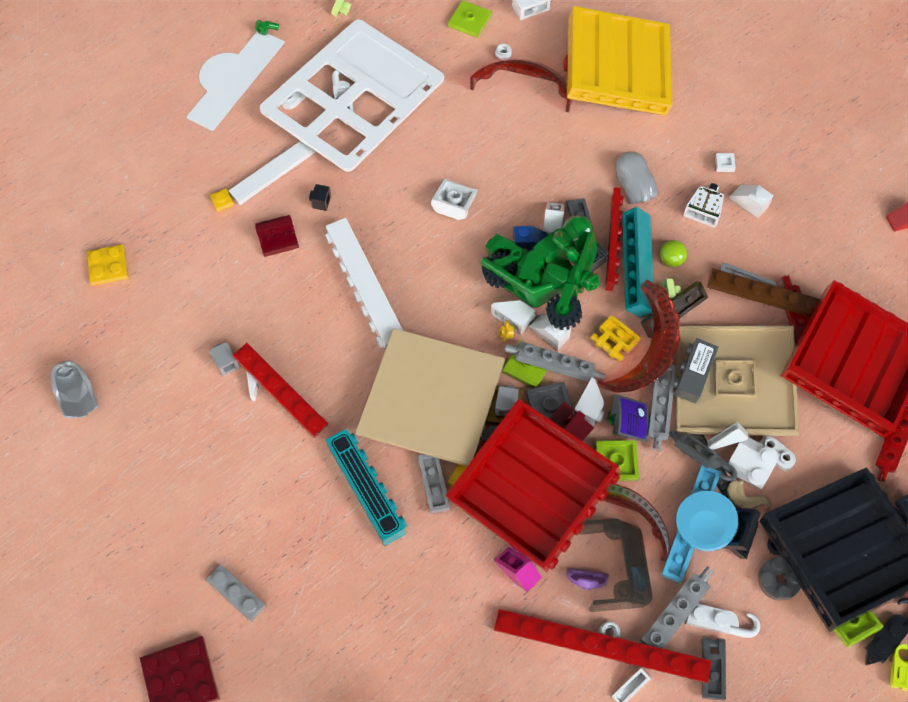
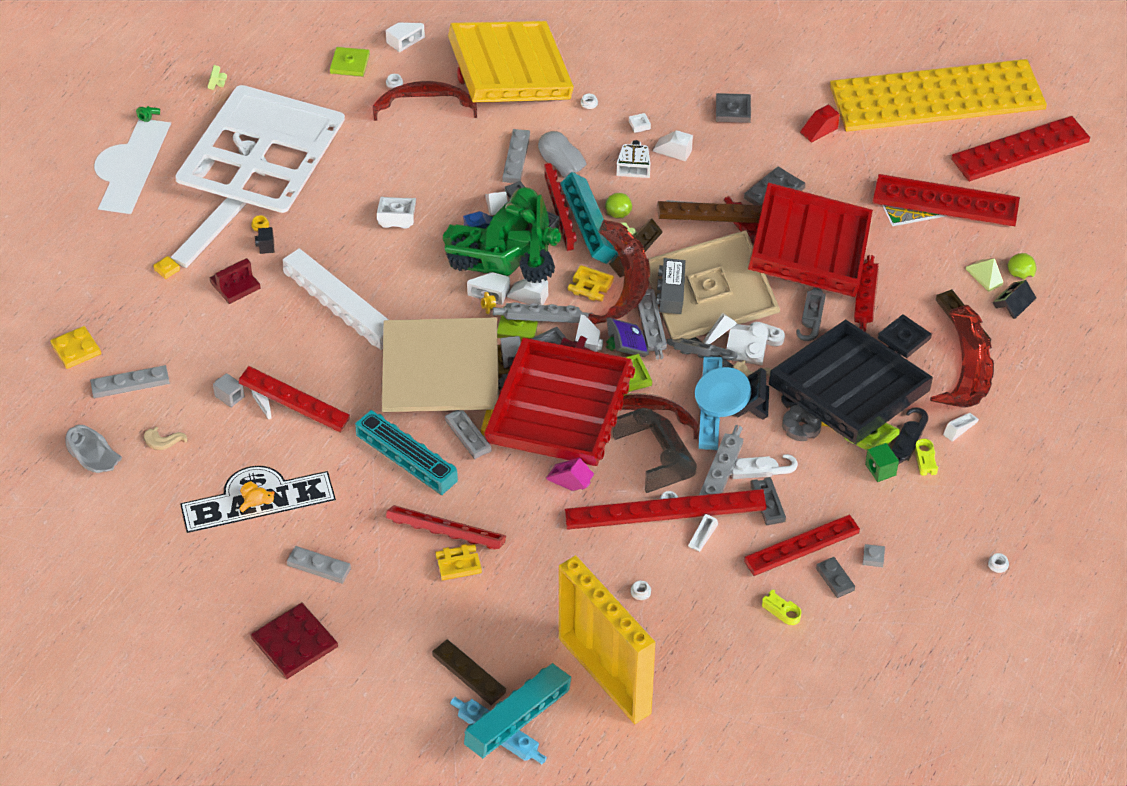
camera: 20 degrees left, 15 degrees down
medium lavender plate [567,568,609,590] -> none
none -> light grey plate [90,365,170,398]
none -> tan piece [144,427,188,450]
none -> sticker [180,466,336,533]
none -> light orange animal [239,481,275,512]
none -> yellow plate [251,215,269,232]
none -> red plate [386,505,506,549]
none -> yellow plate [435,544,482,581]
none -> light grey plate [503,129,530,183]
none -> white plate [581,93,598,109]
none -> flat silver plate [716,93,751,123]
none -> flat silver plate [744,166,805,205]
none -> dark grey plate [796,287,826,341]
none -> green piece [865,443,899,482]

